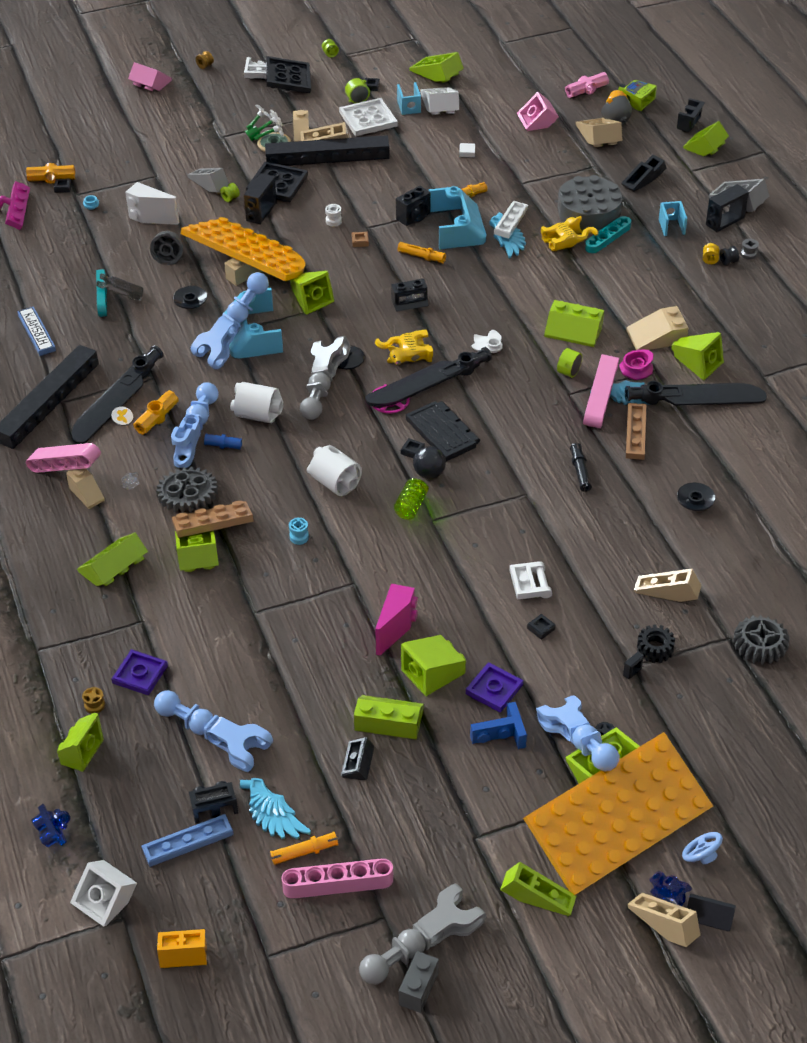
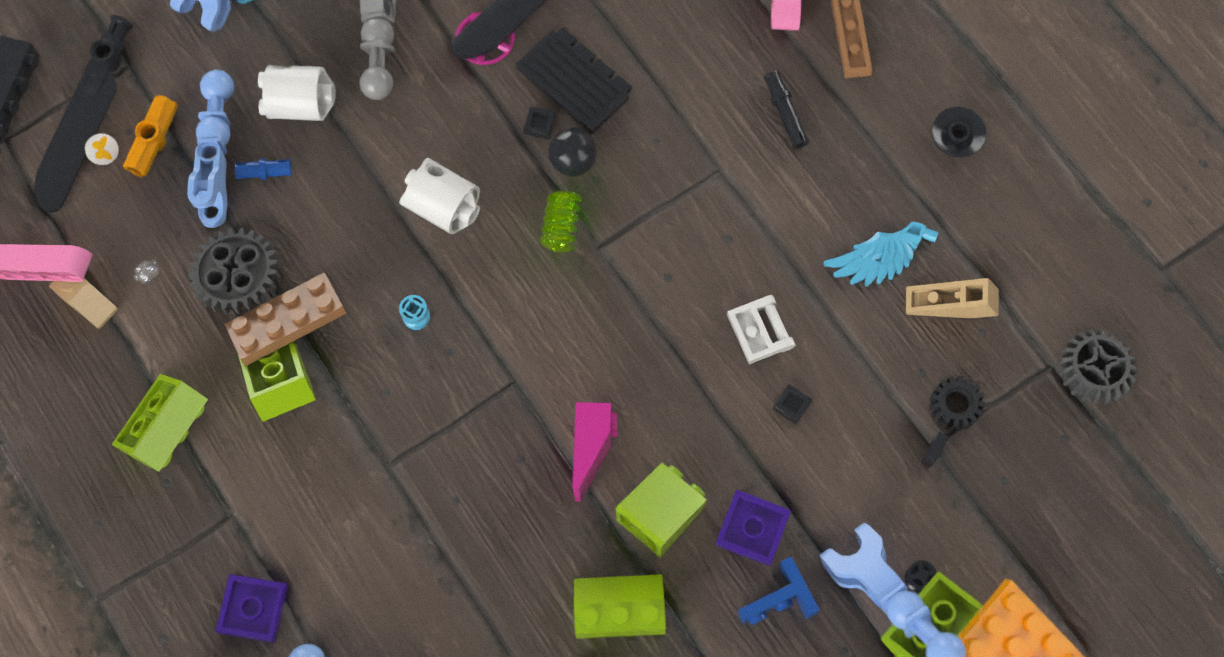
camera: 10 degrees left, 25 degrees up
none -> medium azure animal [823,221,939,287]

